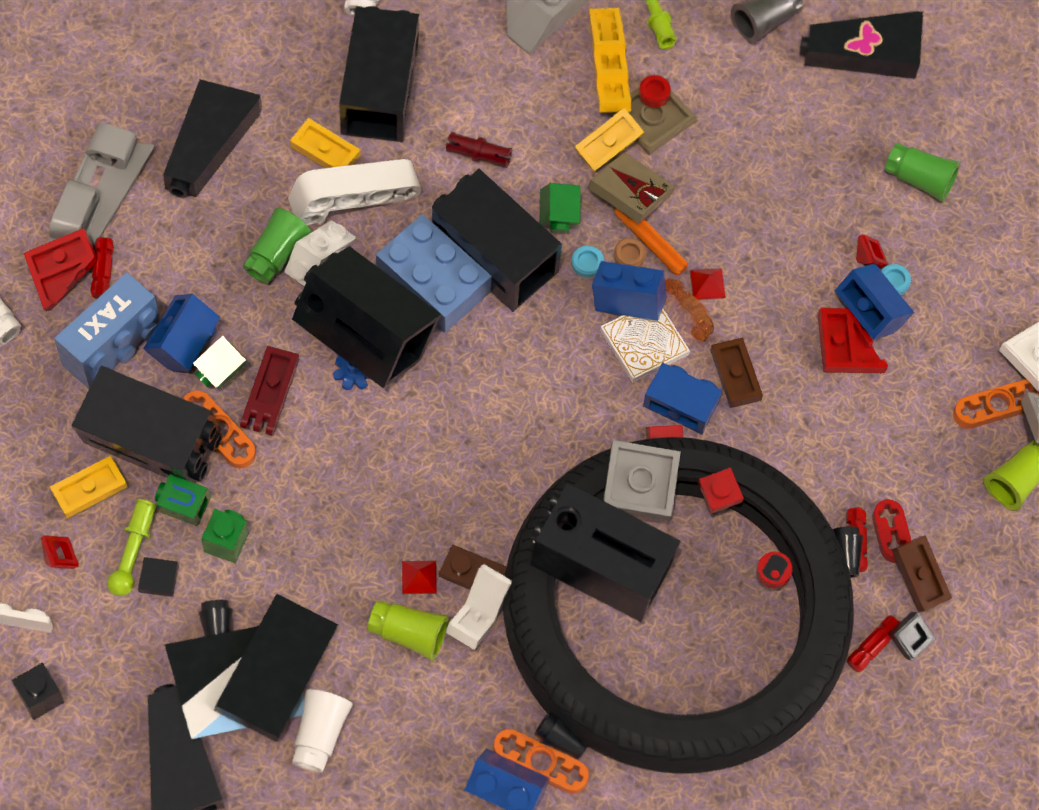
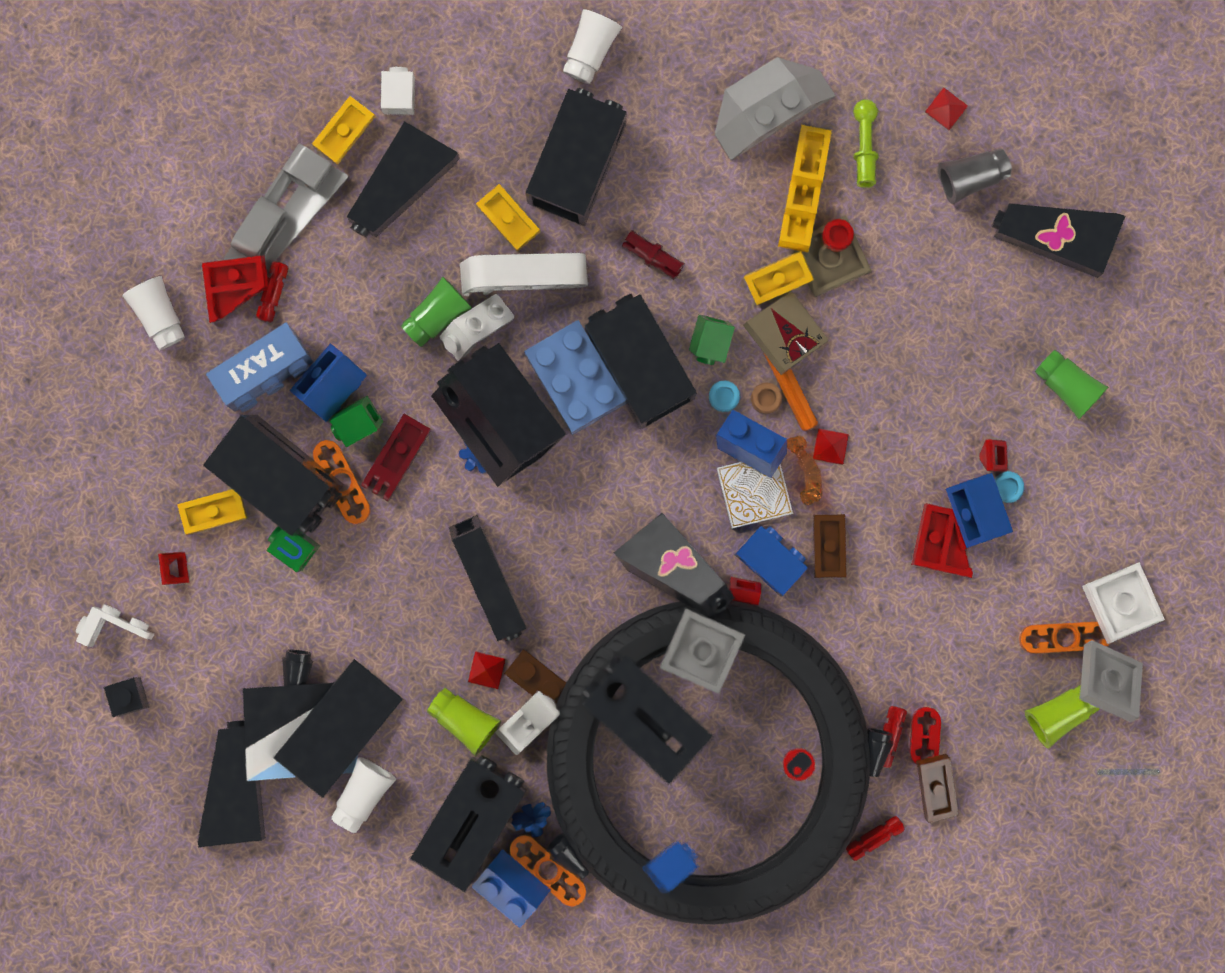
camera: 20 degrees right, 20 degrees up
lime pin [107,499,157,596] -> none
black tile [138,557,179,597] -> none
green brick [201,509,249,564] -> none
red plate [698,467,744,514] -> none
tile [888,611,935,661] -> none
none -> yellow plate [312,96,375,165]
none -> white brick [381,67,415,115]
none -> black brick [410,755,527,892]
none -> black slope [449,515,526,641]
none -> blue plant [511,802,551,837]
none -> black slope [614,513,735,618]
none -> blue brick [642,841,698,893]

